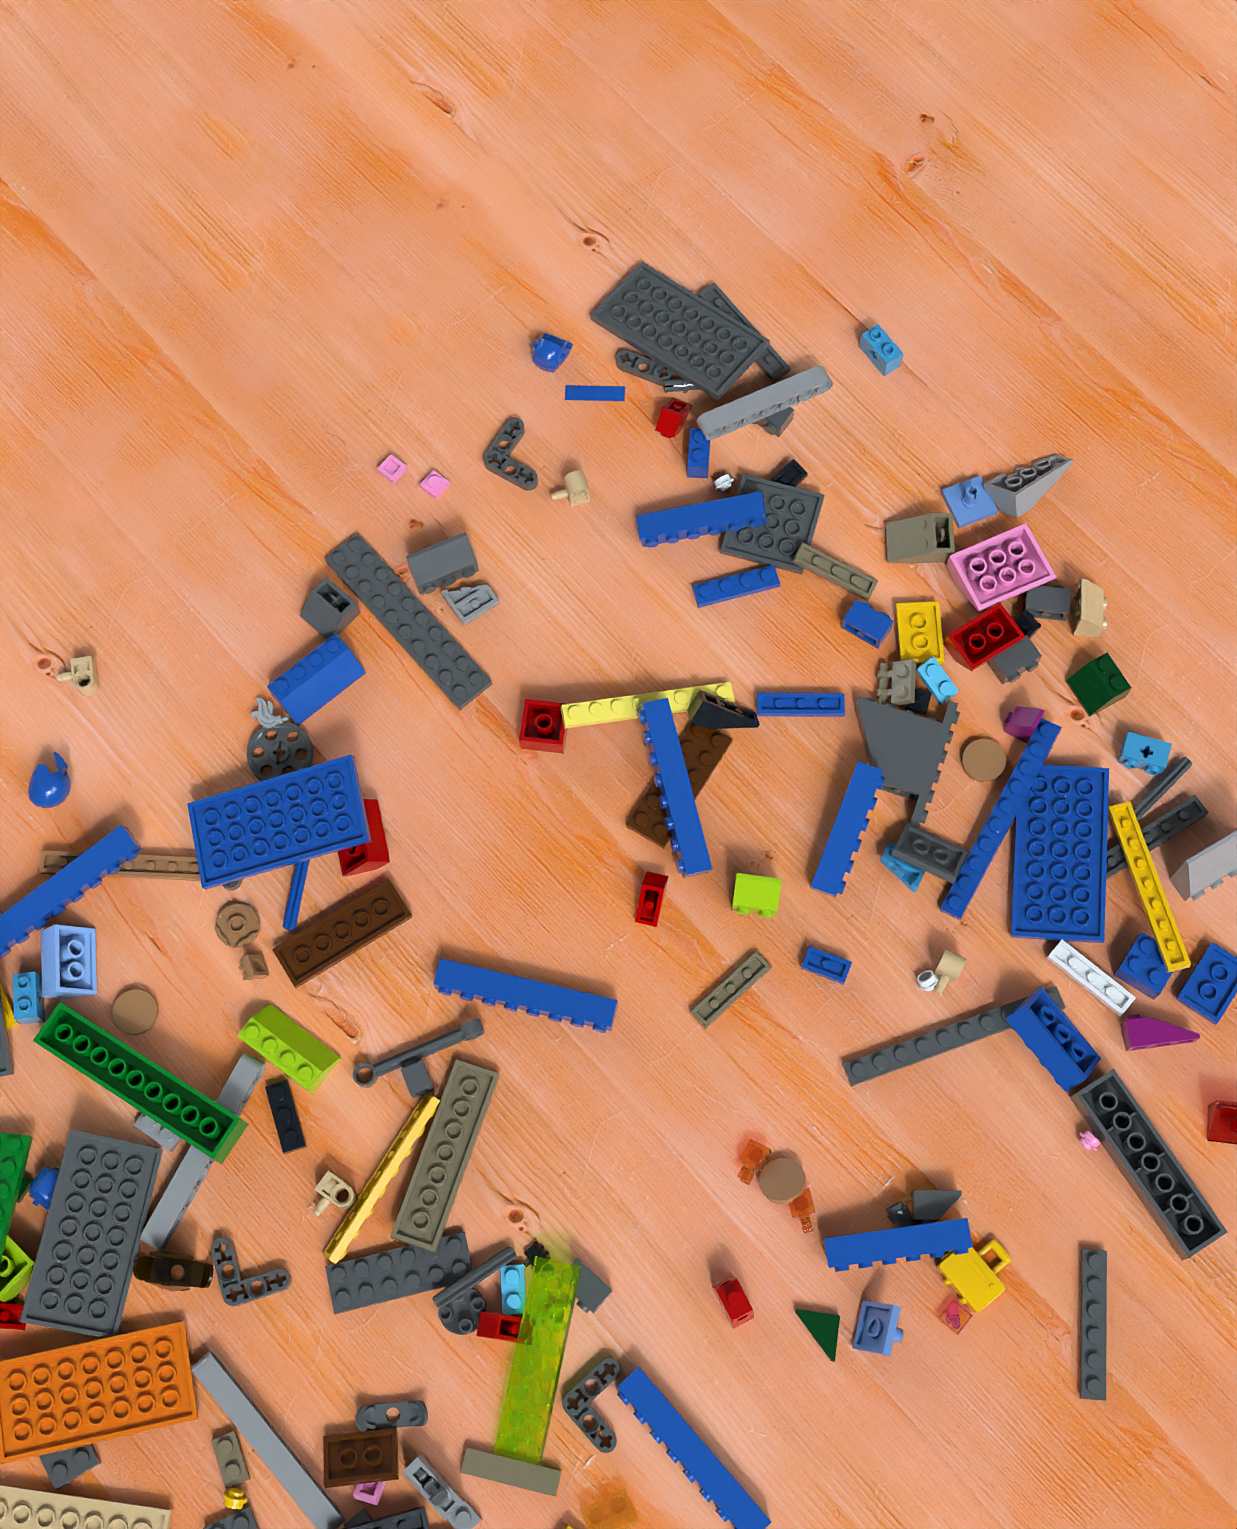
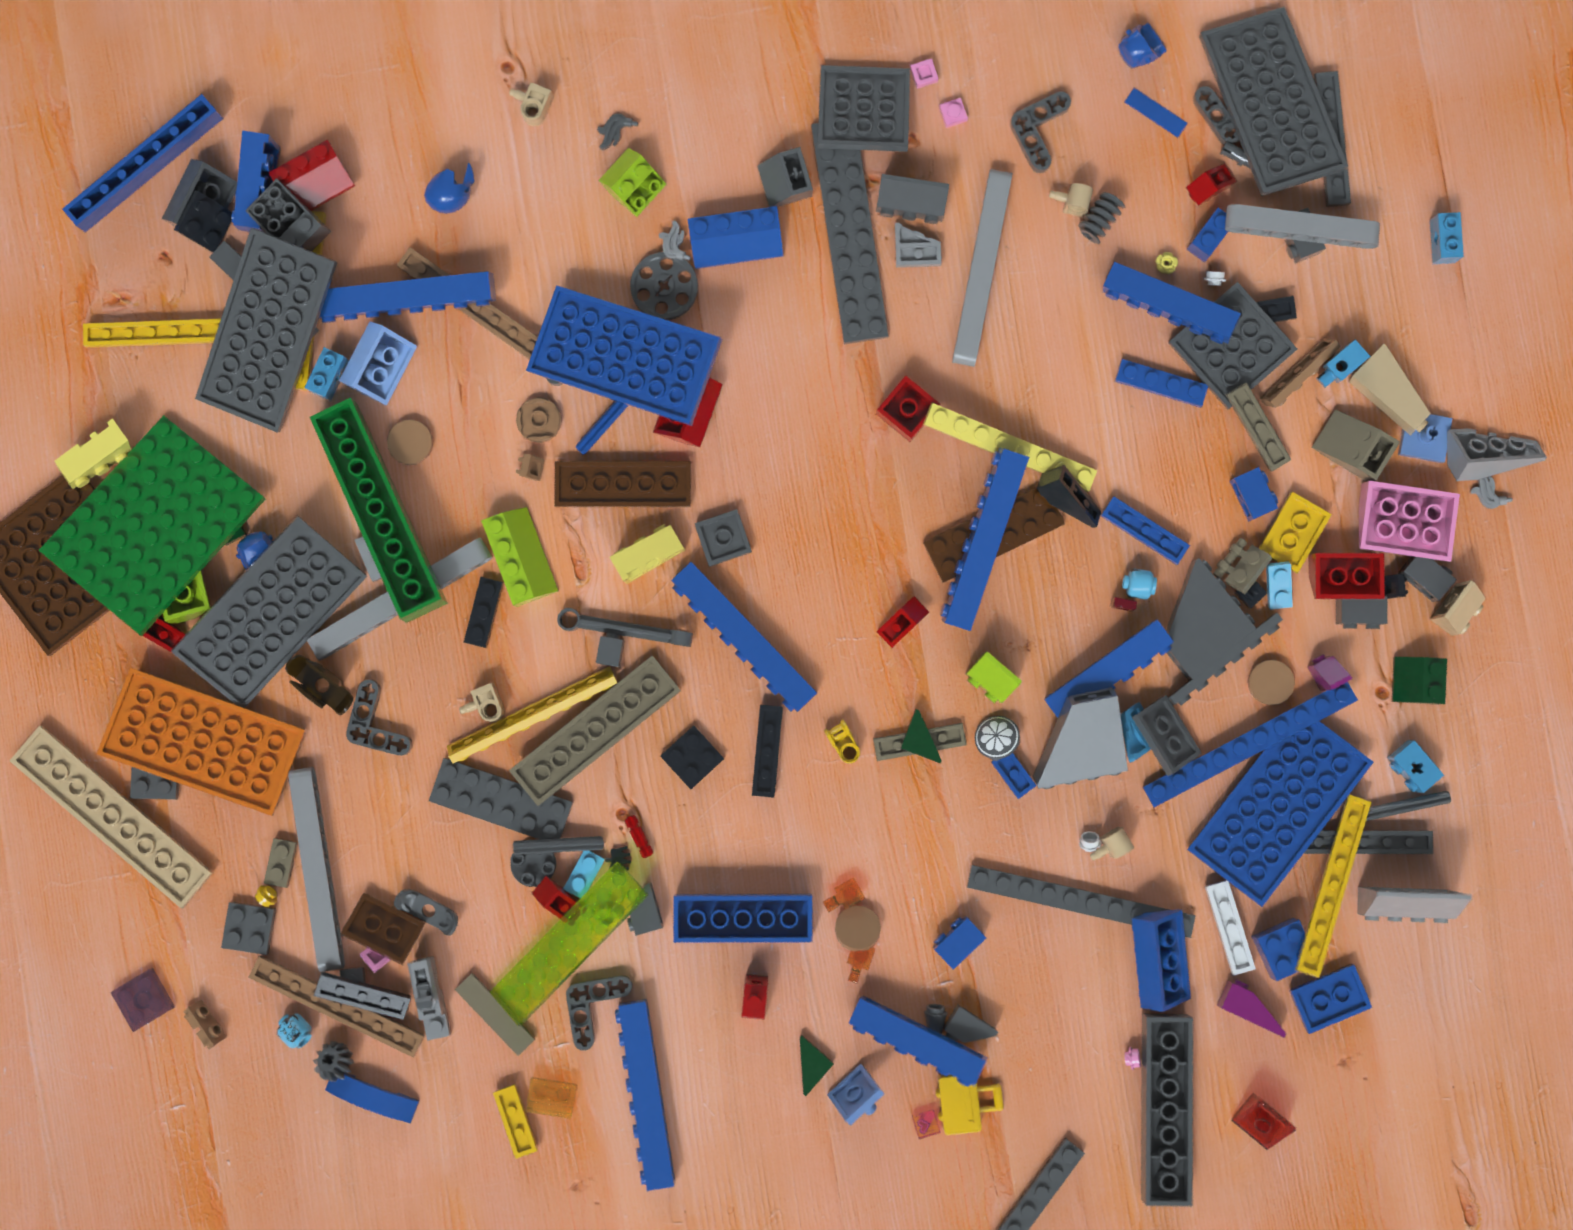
camera: 30 degrees right, 15 degrees up
none -> dark grey piece [597,113,638,150]
none -> lime slope [598,148,667,217]
none -> light yellow wedge [609,524,685,584]
none -> red axle [624,815,653,859]
none -> black plate [660,725,724,790]
none -> blue brick [673,894,812,943]
none -> dark grey plate [695,509,752,567]
none -> black plate [752,705,783,798]
none -> dark grey plate [818,65,910,152]
none -> yellow piece [823,719,860,764]
none -> dark green tile [901,709,942,764]
none -> blue brick [933,916,986,970]
none -> light grey beam [952,169,1012,367]
none -> dish [975,716,1021,761]
none -> slope [1033,687,1128,789]
none -> dark grey piece [1079,192,1126,244]
none -> dark red tile [1110,597,1137,612]
none -> medium azure head [1122,568,1157,600]
none -> light yellow plate [1156,252,1178,274]
none -> medium nougat plate [1260,338,1341,408]
none -> dark azure torso [1317,339,1371,388]
none -> tan slope [1349,344,1430,436]
none -> light grey piece [1470,476,1513,509]

